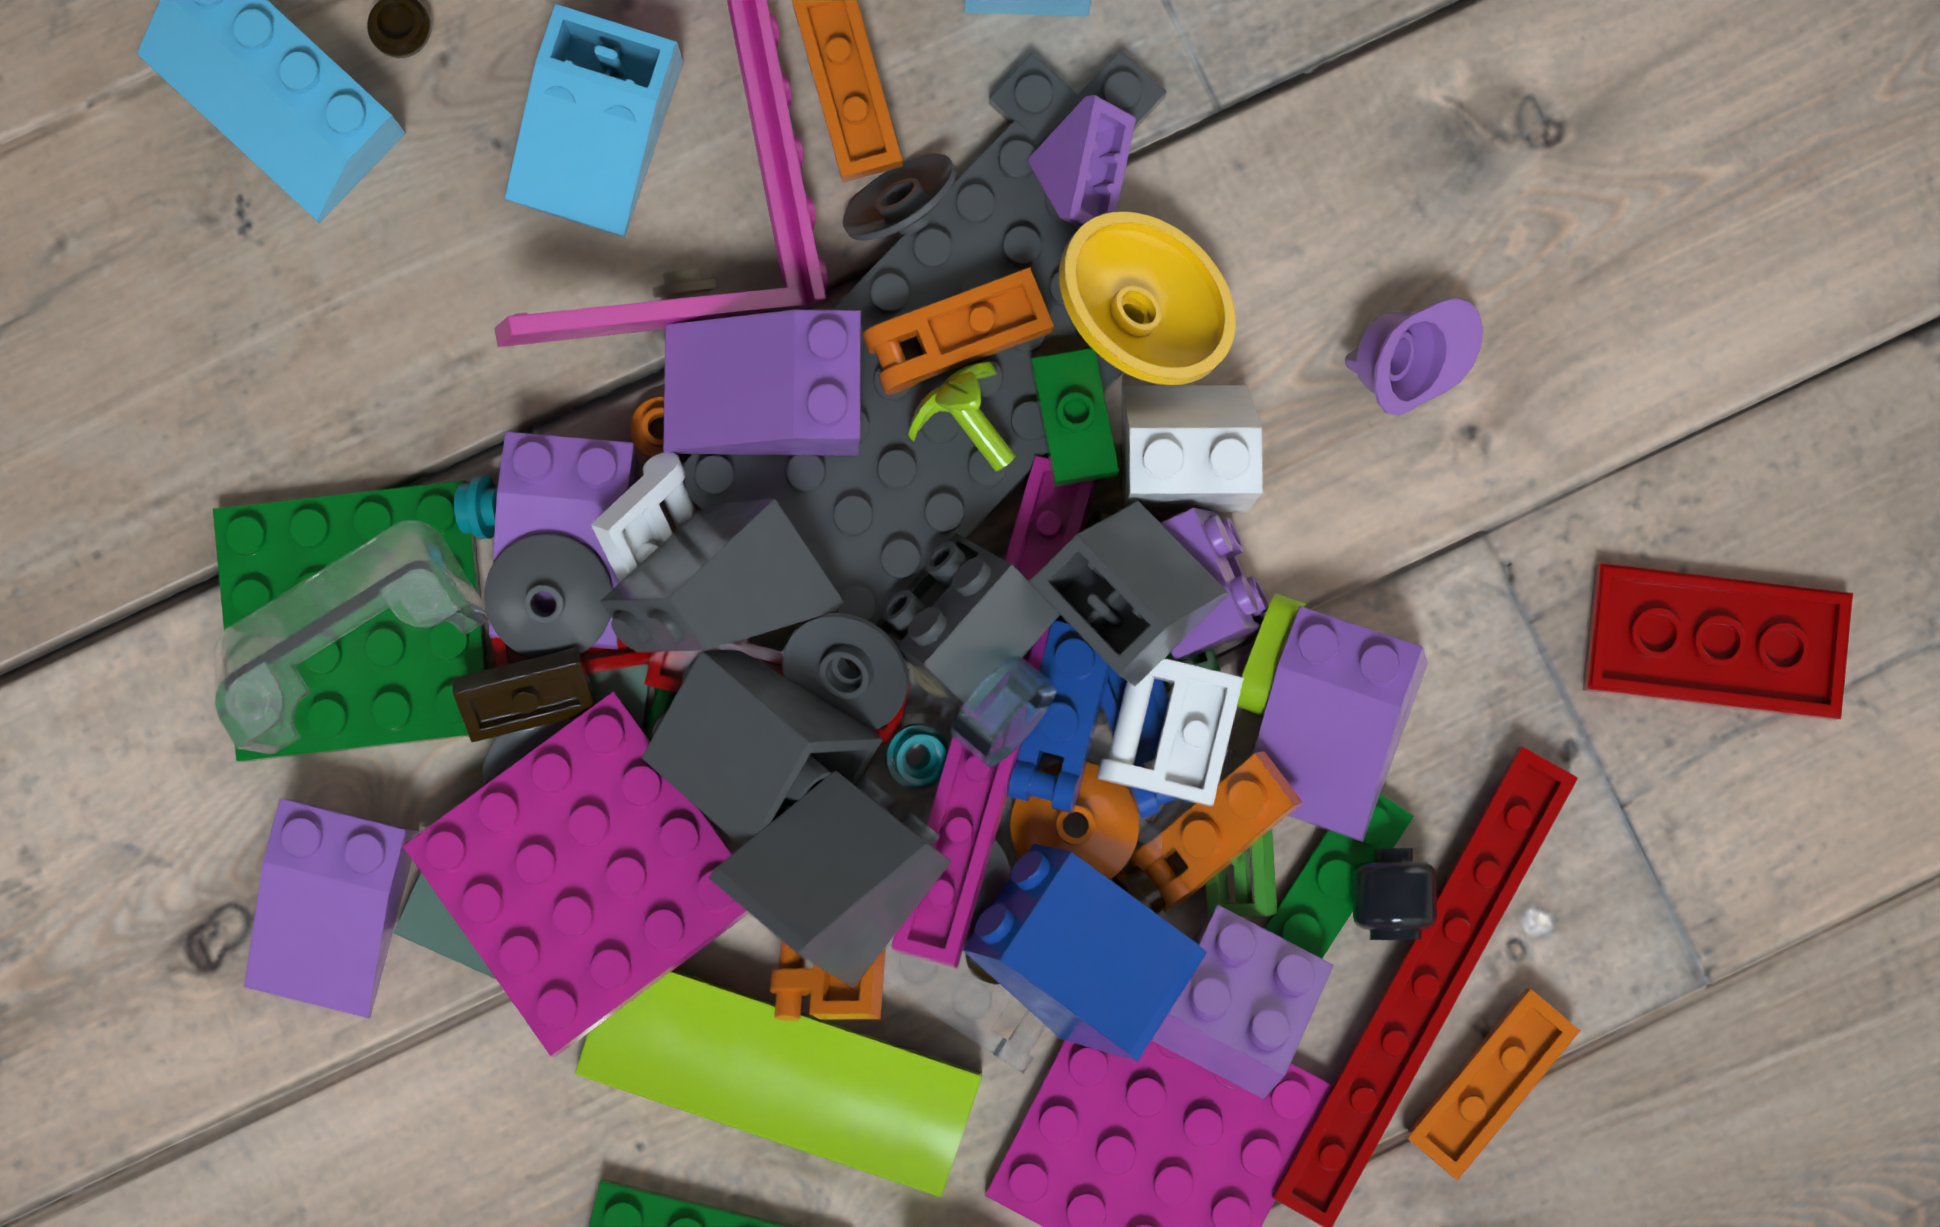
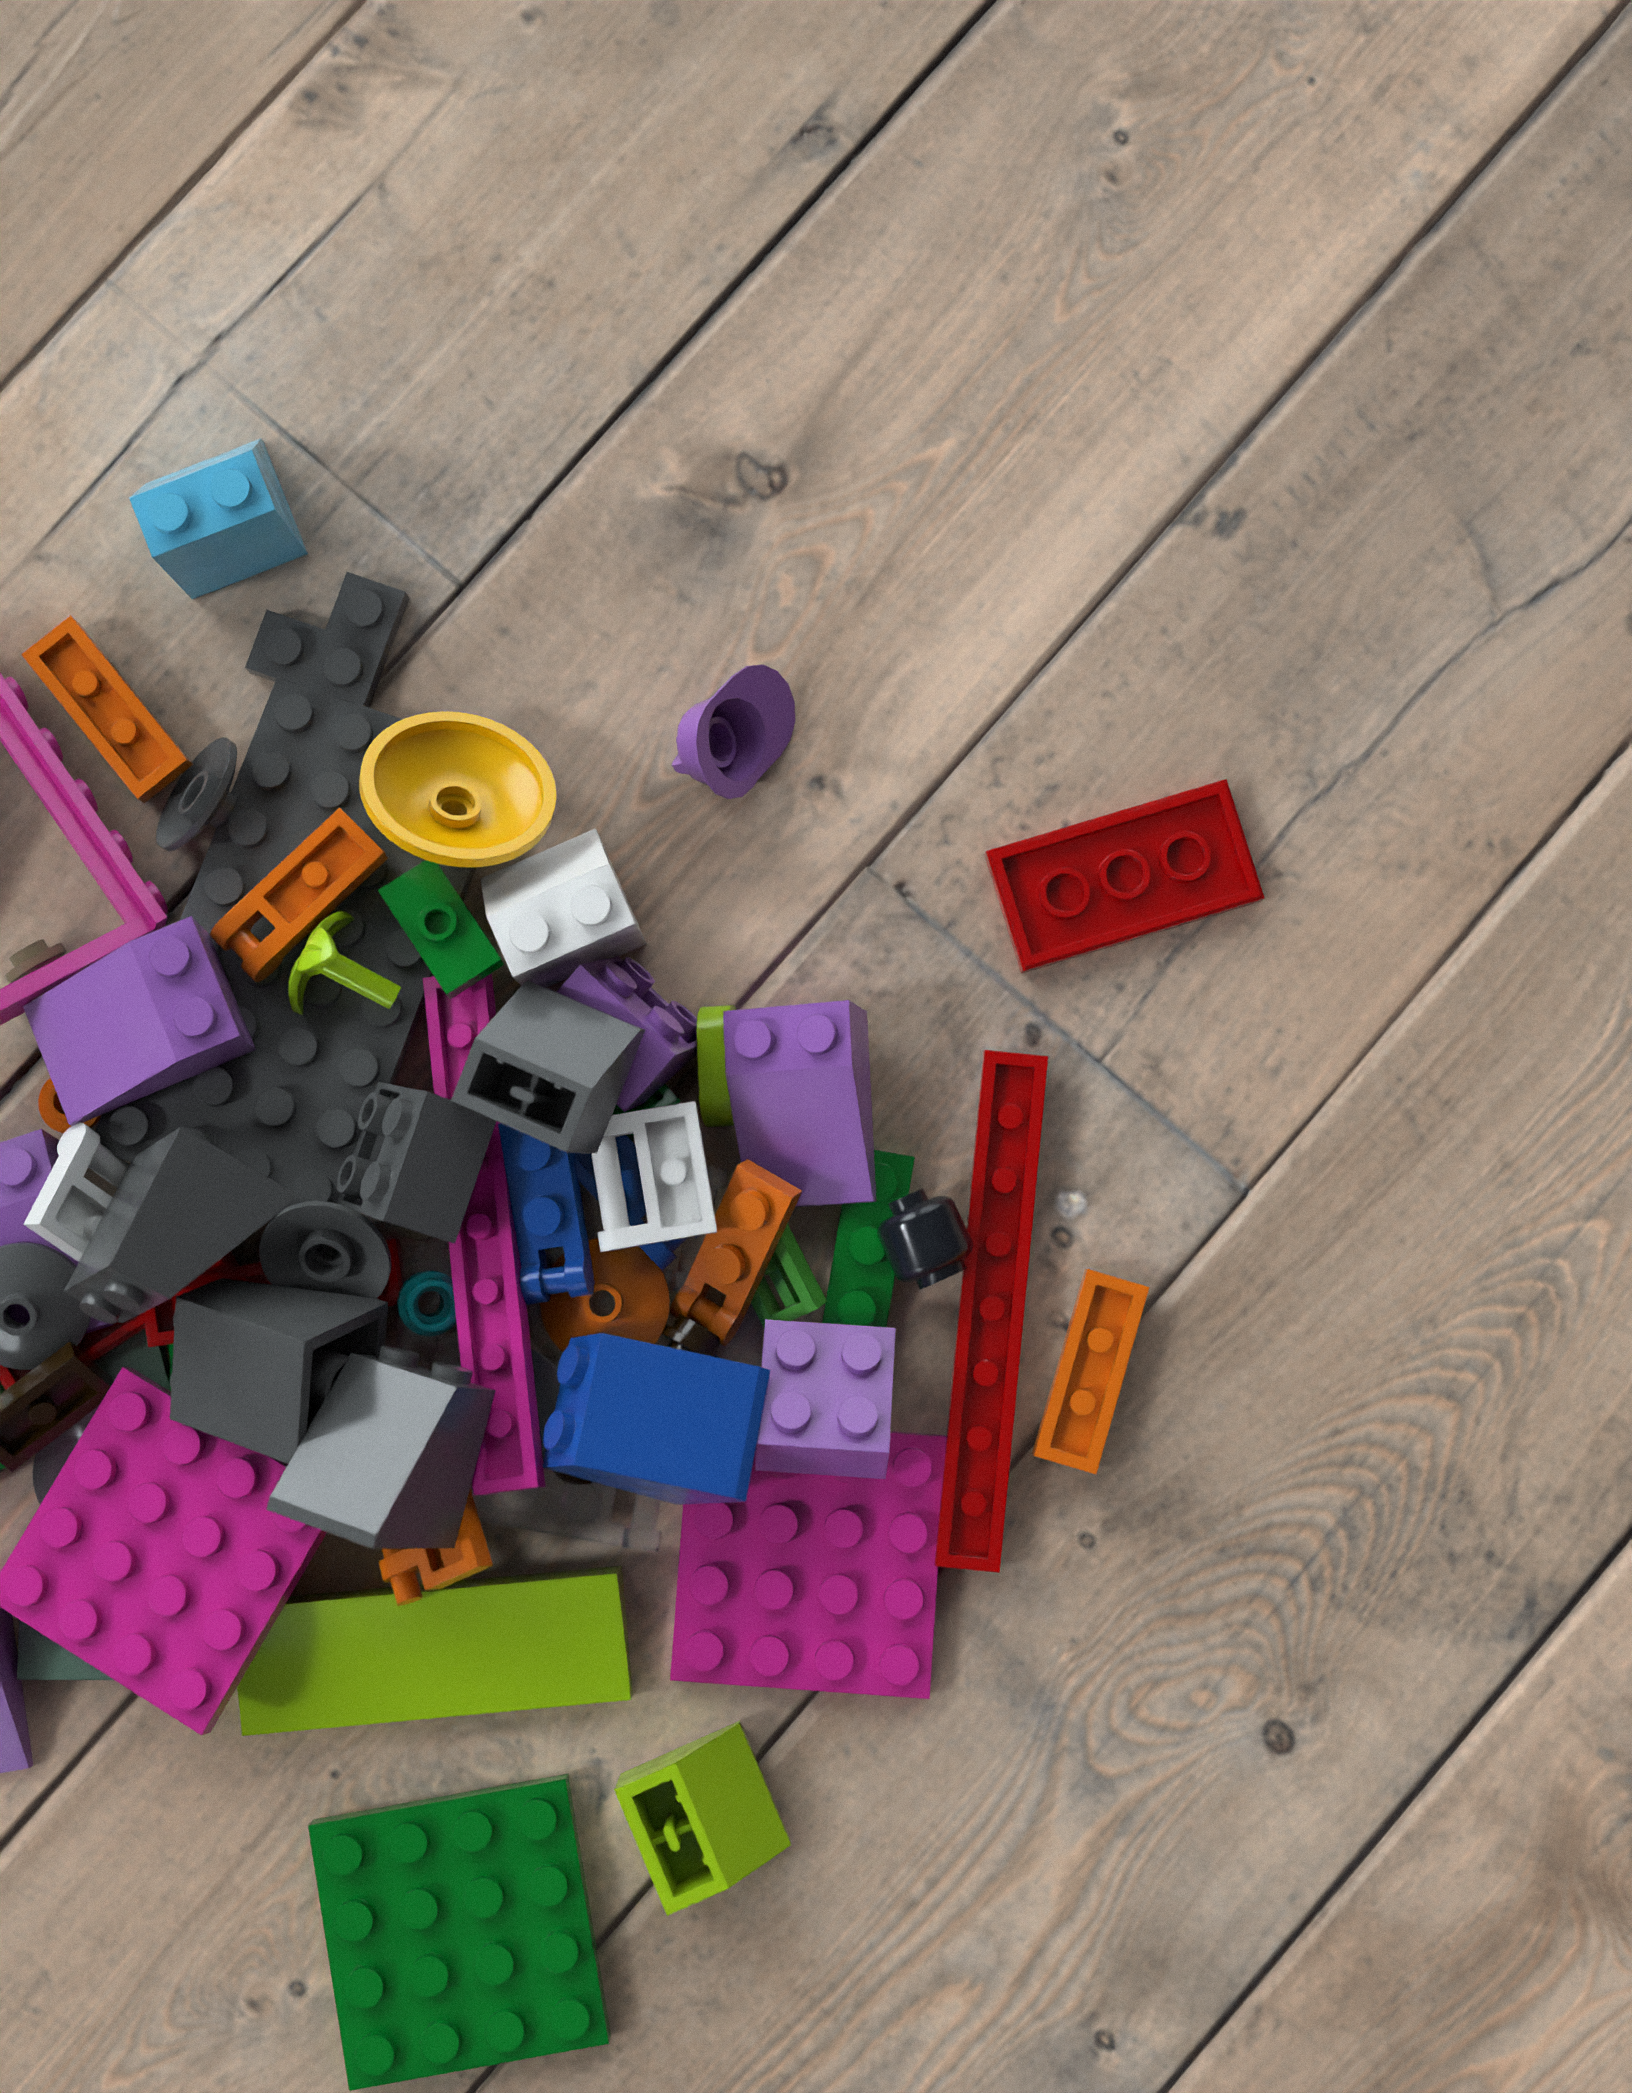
camera: 20 degrees left, 0 degrees up
clear light blue piece [951,656,1057,767] -> none
medium lavender slope [1027,95,1136,228] -> none

